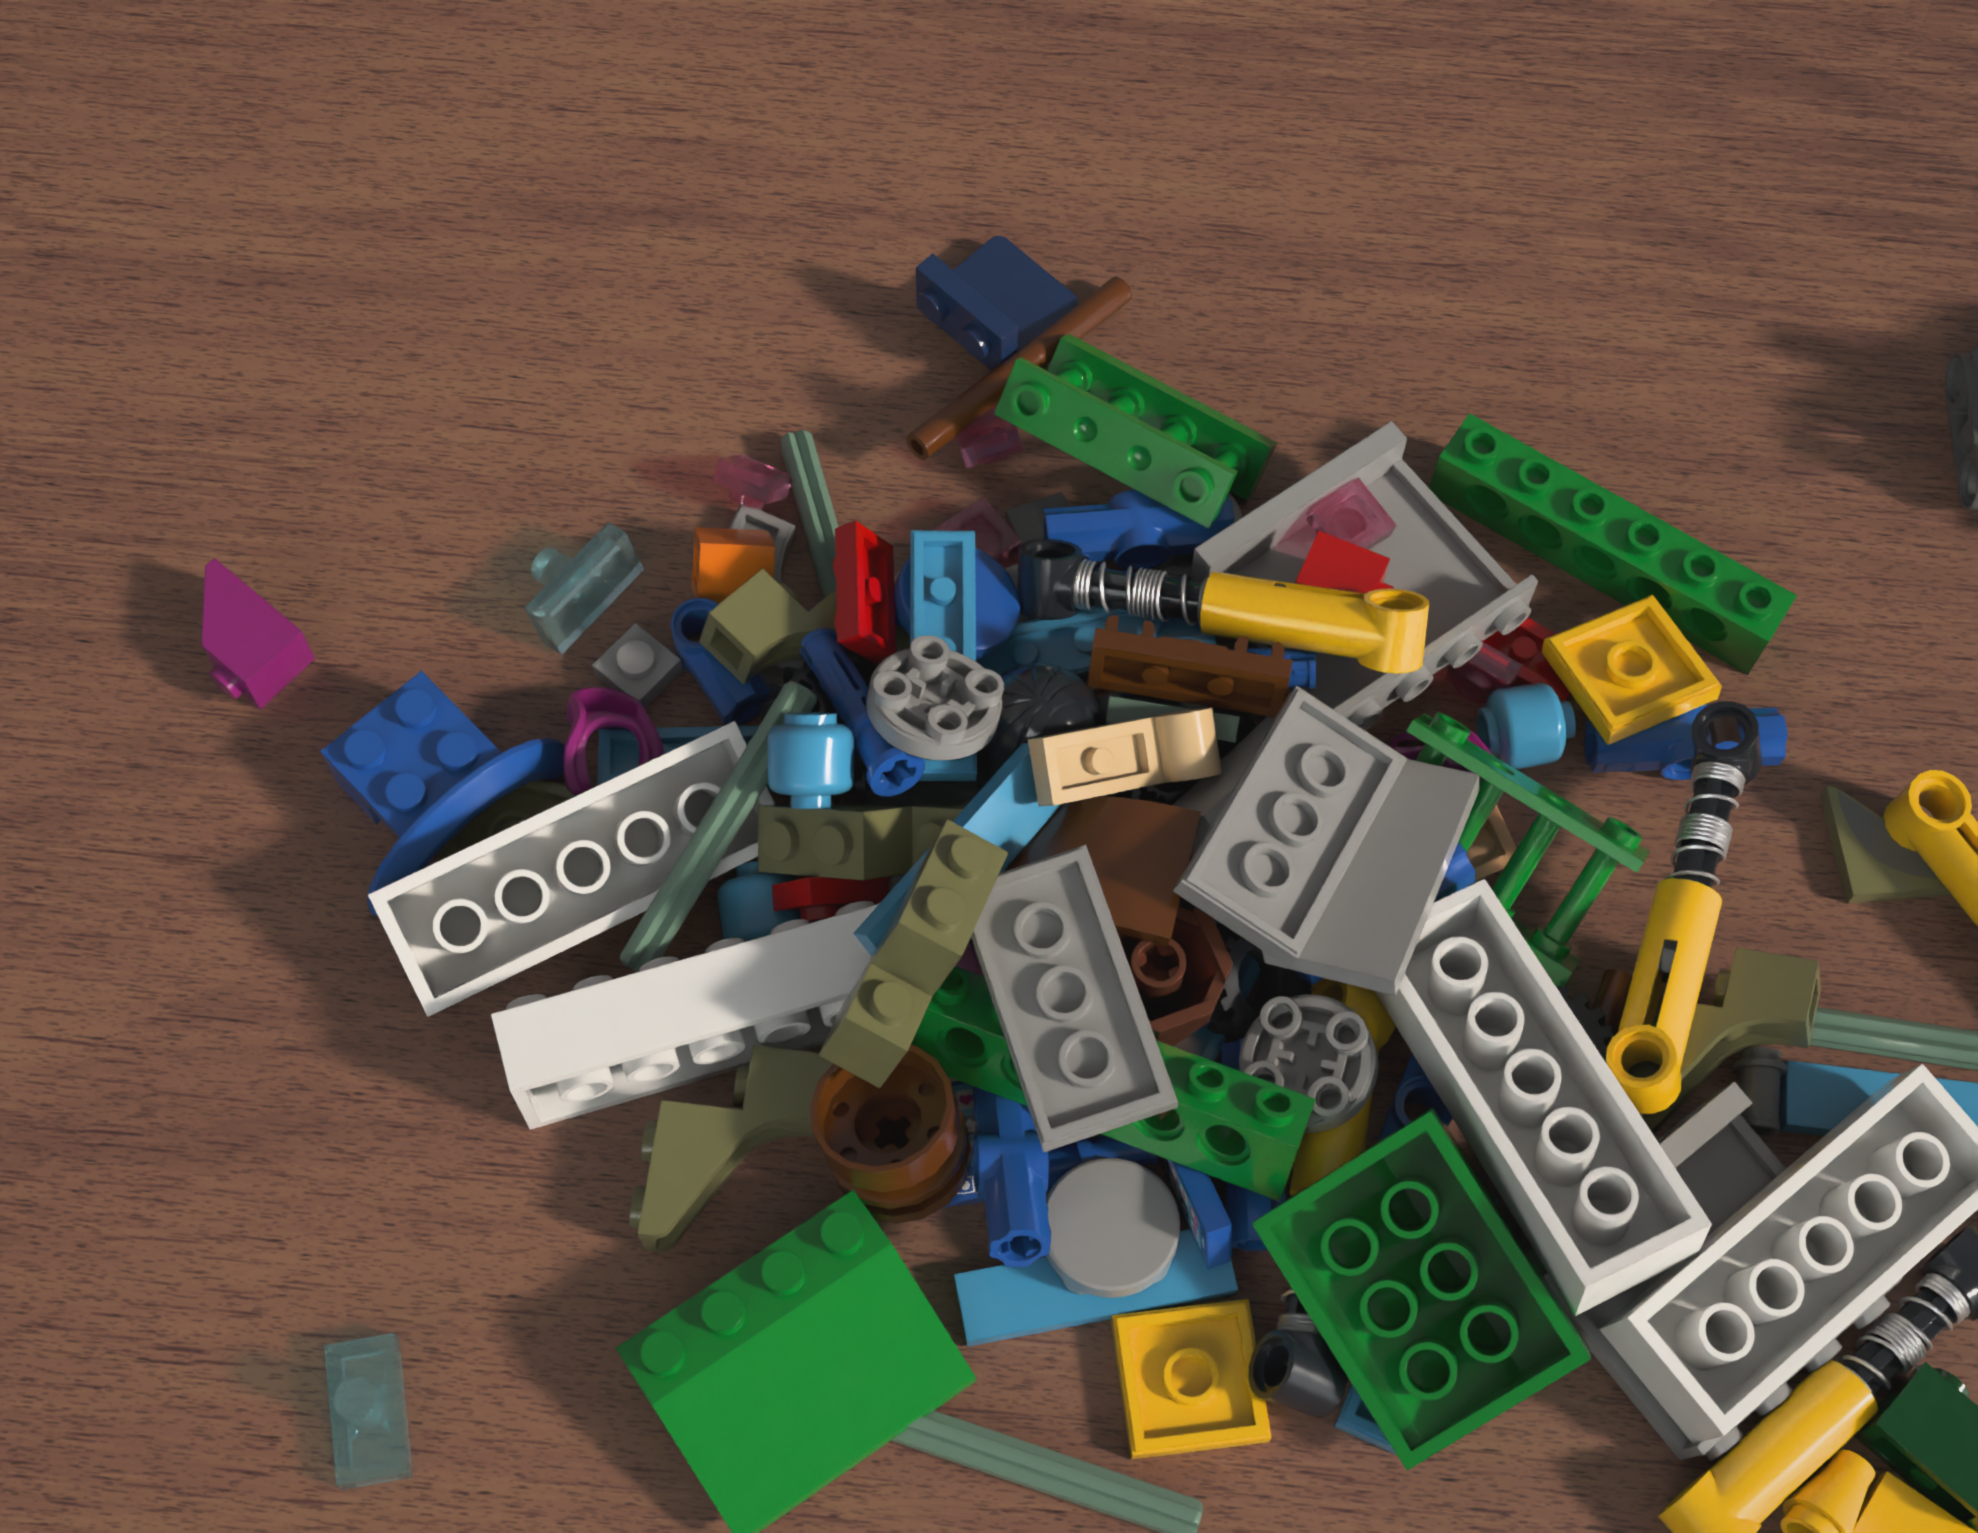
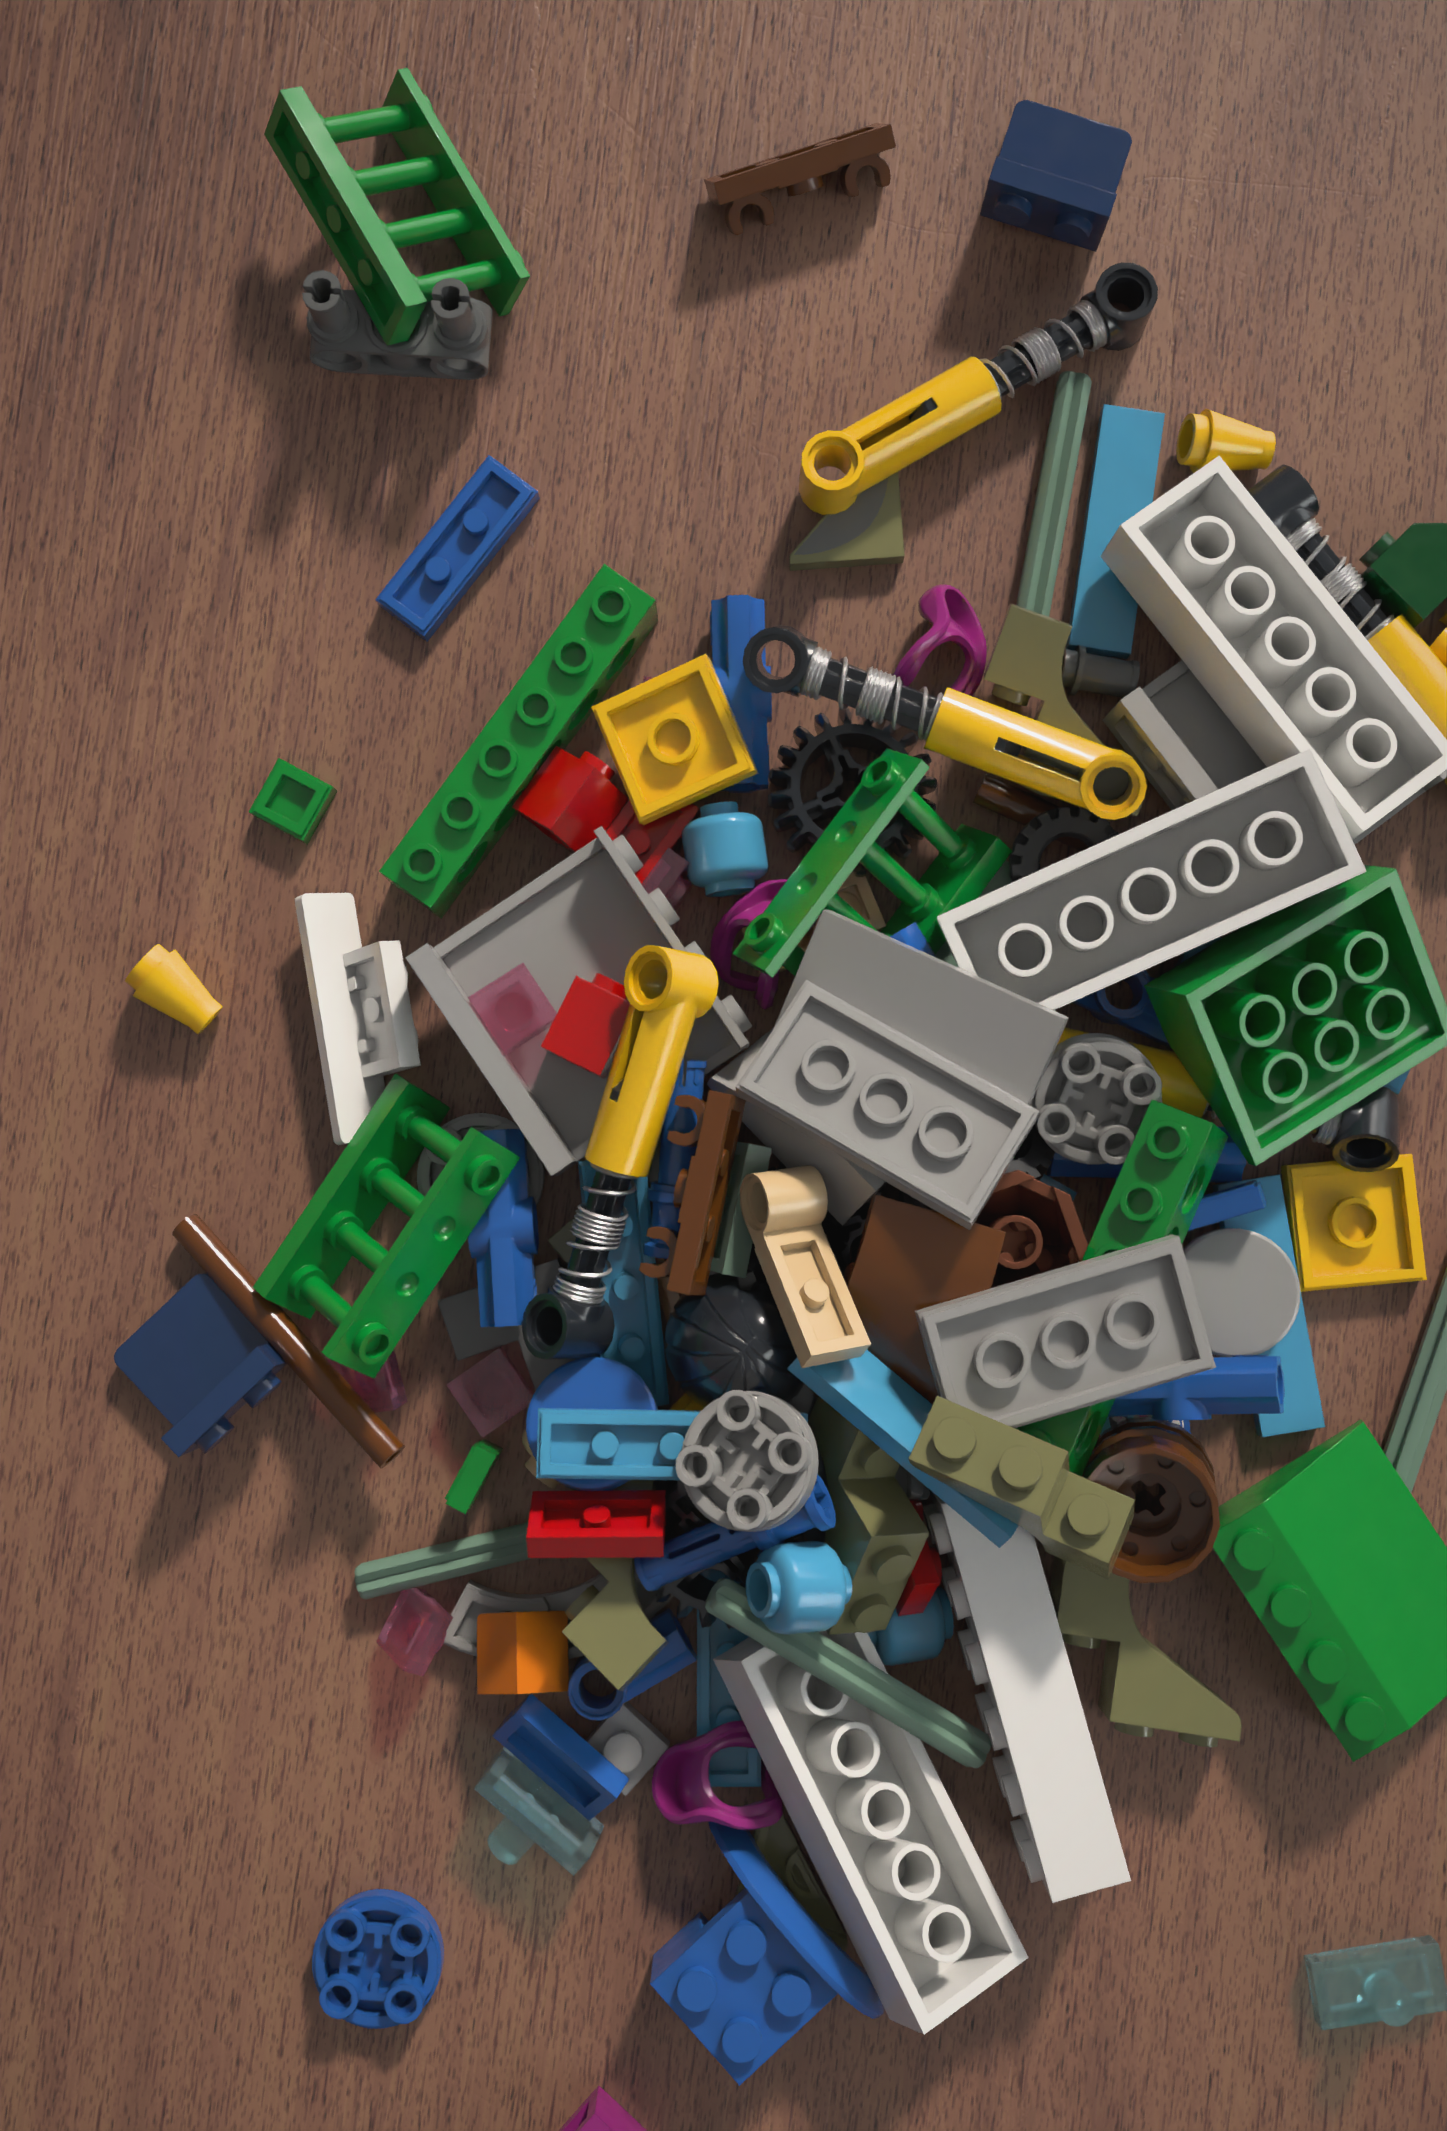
camera: 85 degrees left, 20 degrees up
none -> yellow cone [125,944,223,1035]
none -> green tile [249,758,337,845]
none -> white bracket [295,893,421,1145]
none -> blue tile [312,1889,444,2029]
none -> blue tile [375,455,540,642]
none -> green tile [445,1438,503,1514]
none -> blue tile [492,1693,629,1821]
none -> red brick [512,746,628,853]
none -> black gear [767,707,937,877]
none -> magenta piece [892,584,987,696]

